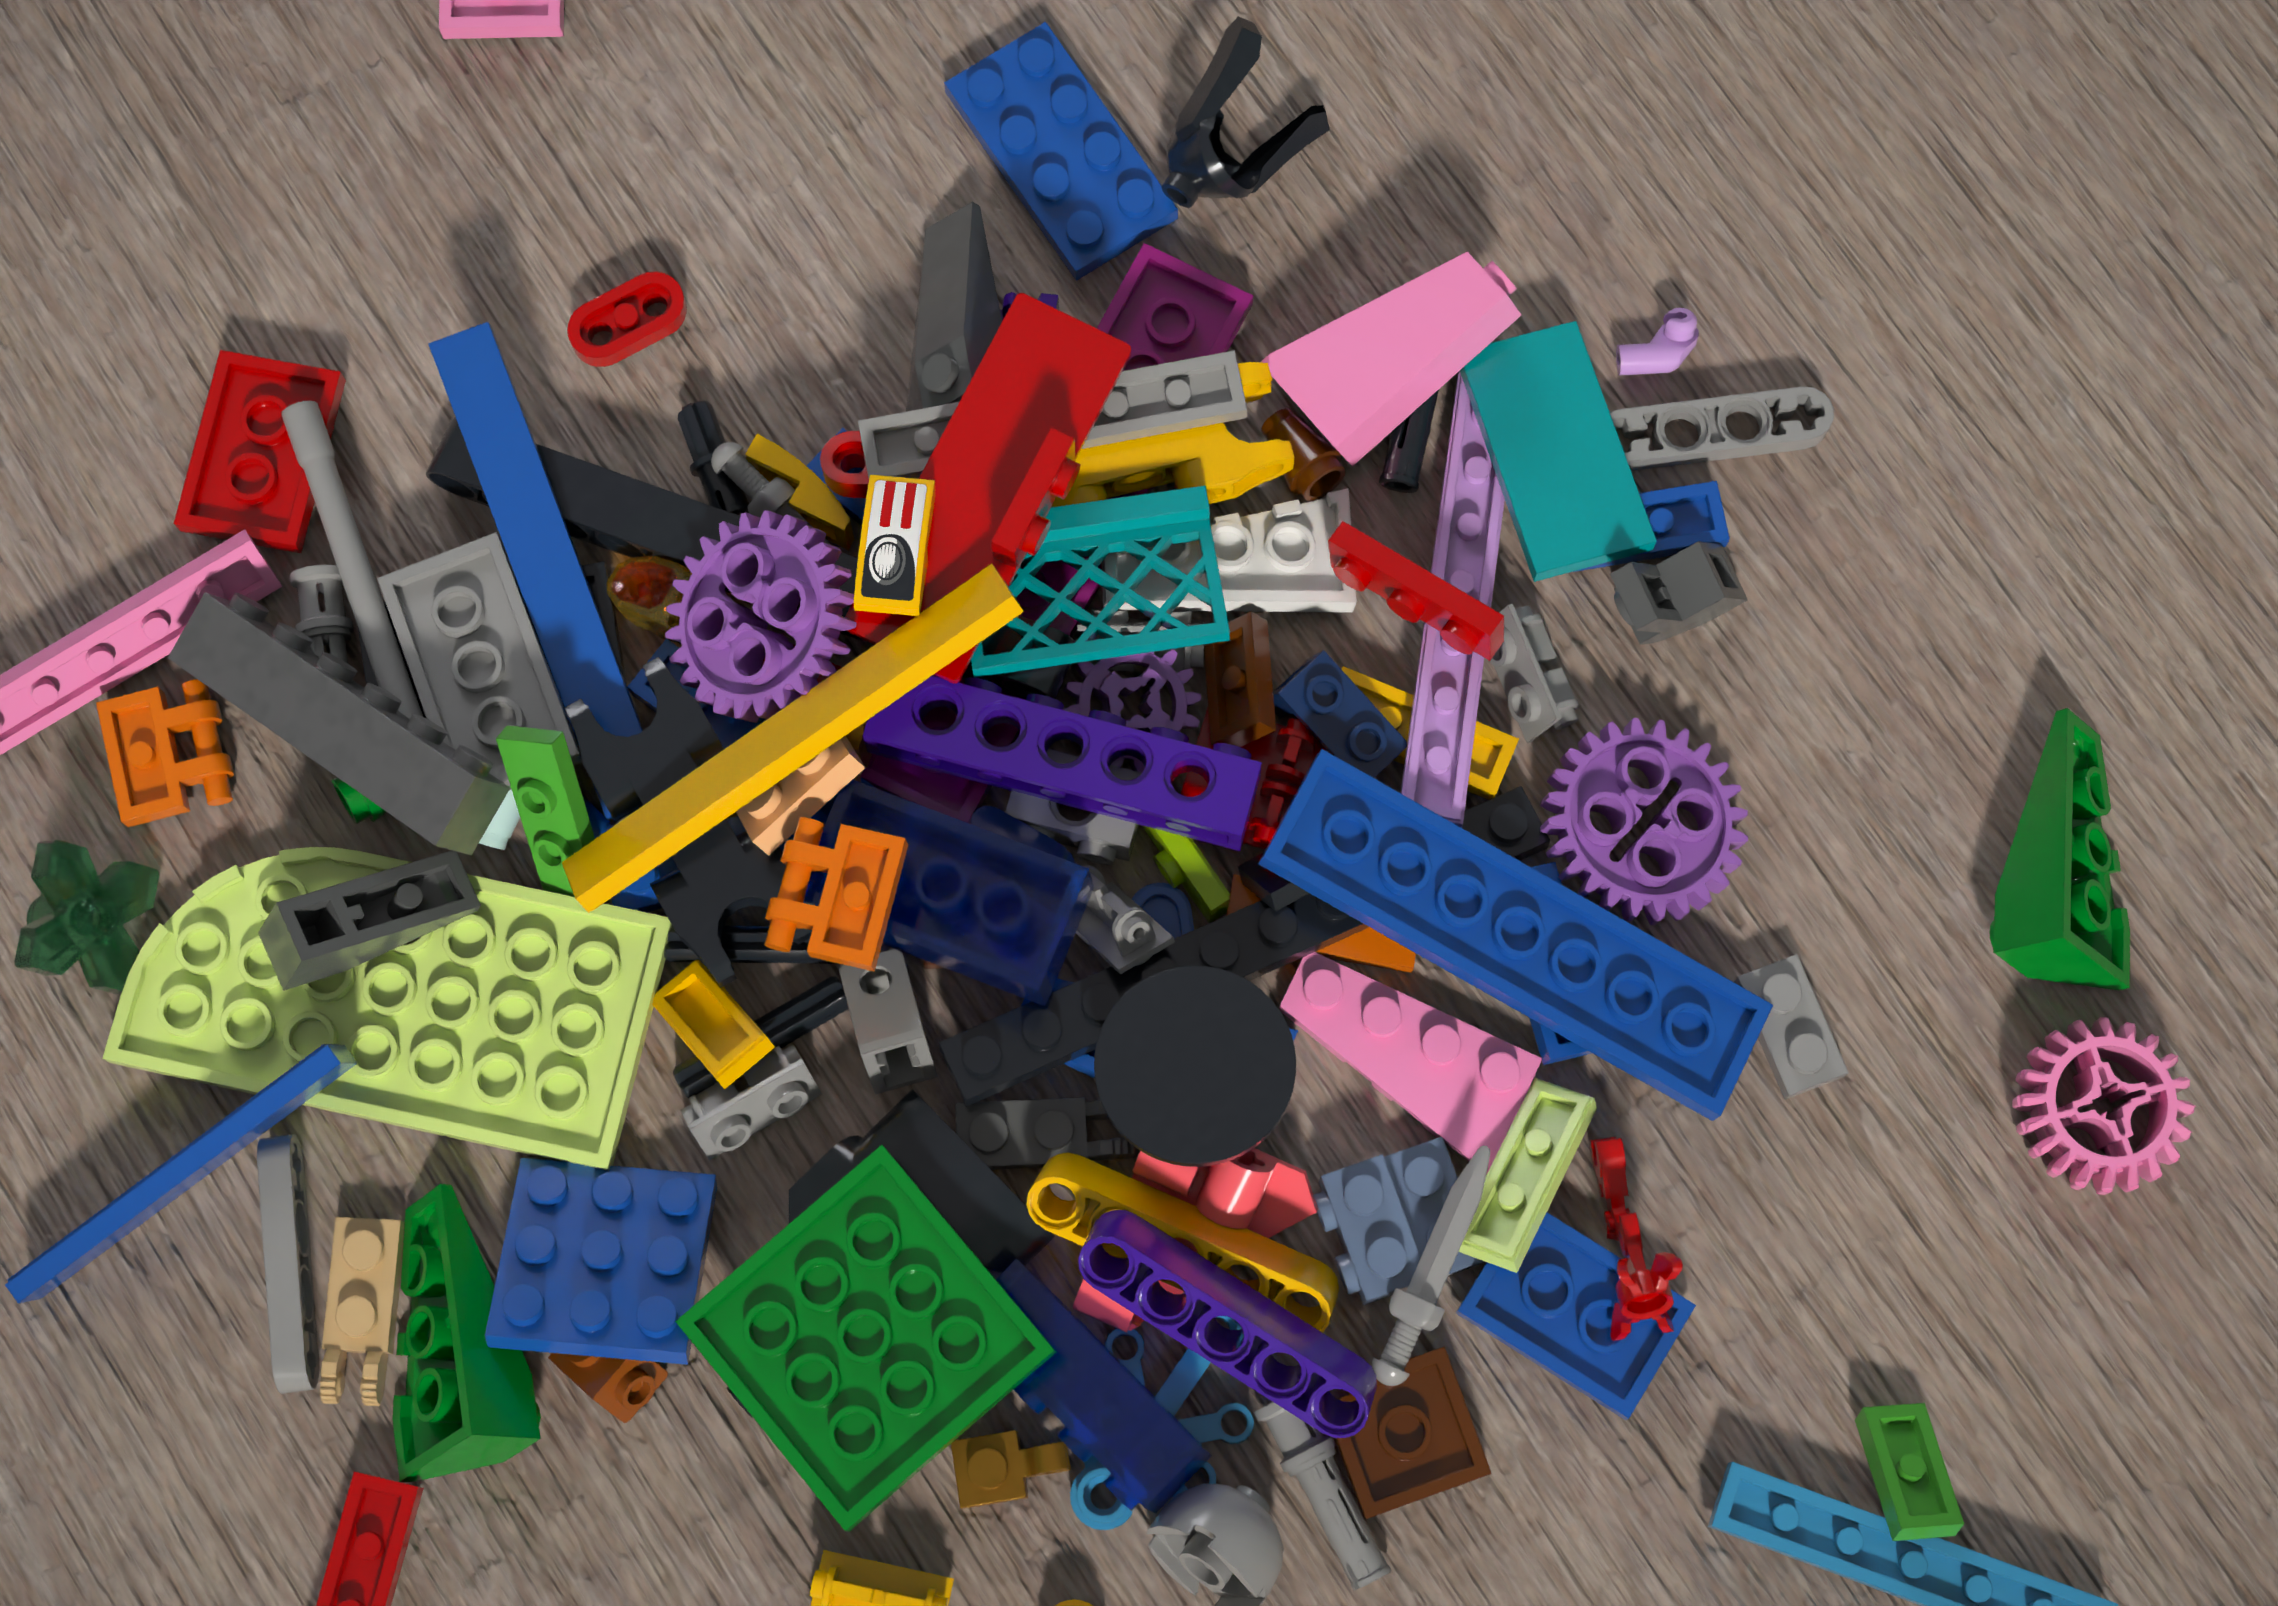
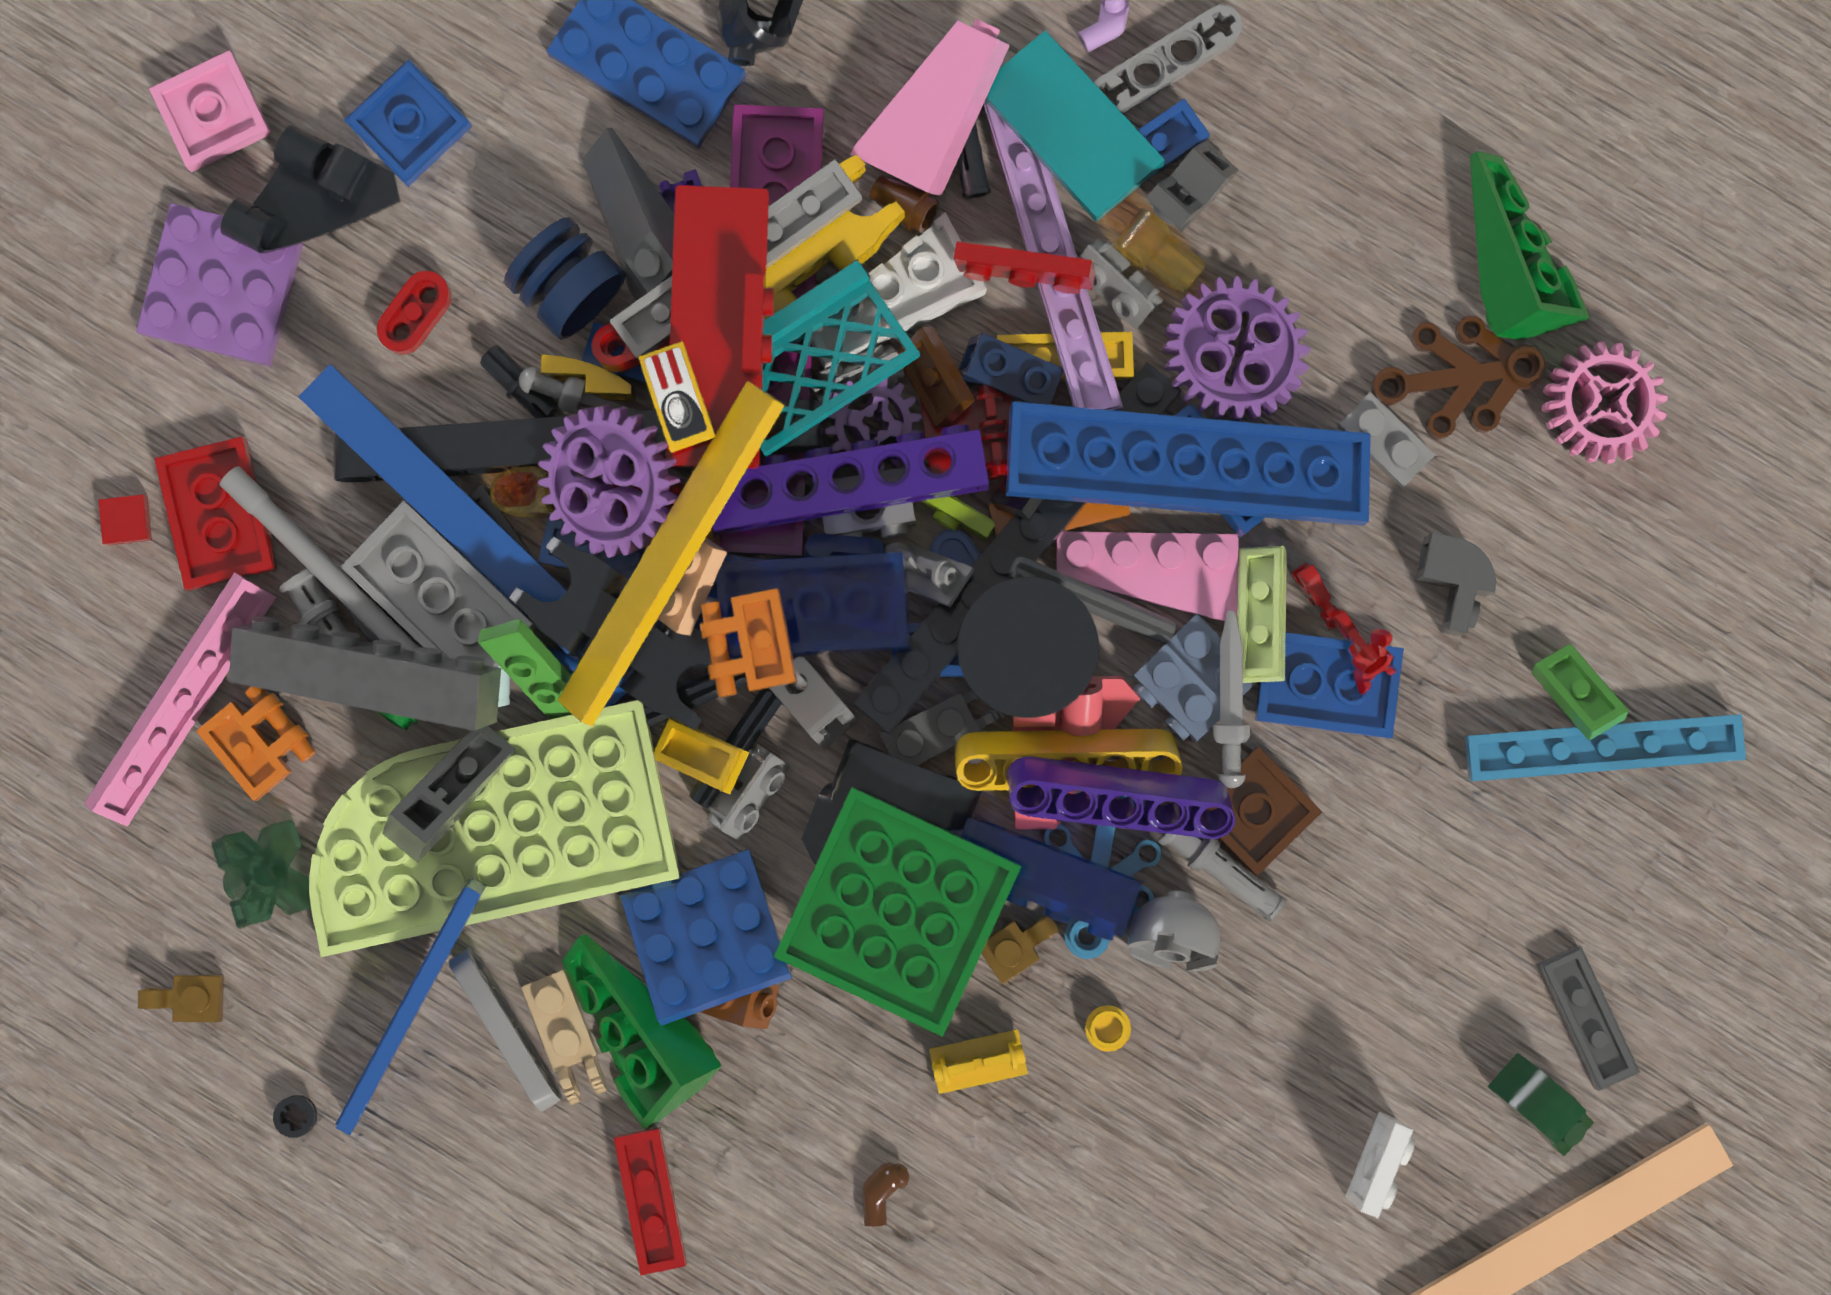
camera: 20 degrees left, 10 degrees up
none -> red tile [98,494,152,546]
none -> medium lavender plate [136,203,304,367]
none -> black panel [220,125,401,254]
none -> blue tile [344,59,473,187]
none -> dark blue wheel [503,217,626,340]
none -> dark grey axle [1009,557,1176,643]
none -> clear yellow piece [1112,208,1208,297]
none -> reddish brown plant [1371,316,1546,440]
none -> dark grey brick [1414,532,1496,637]

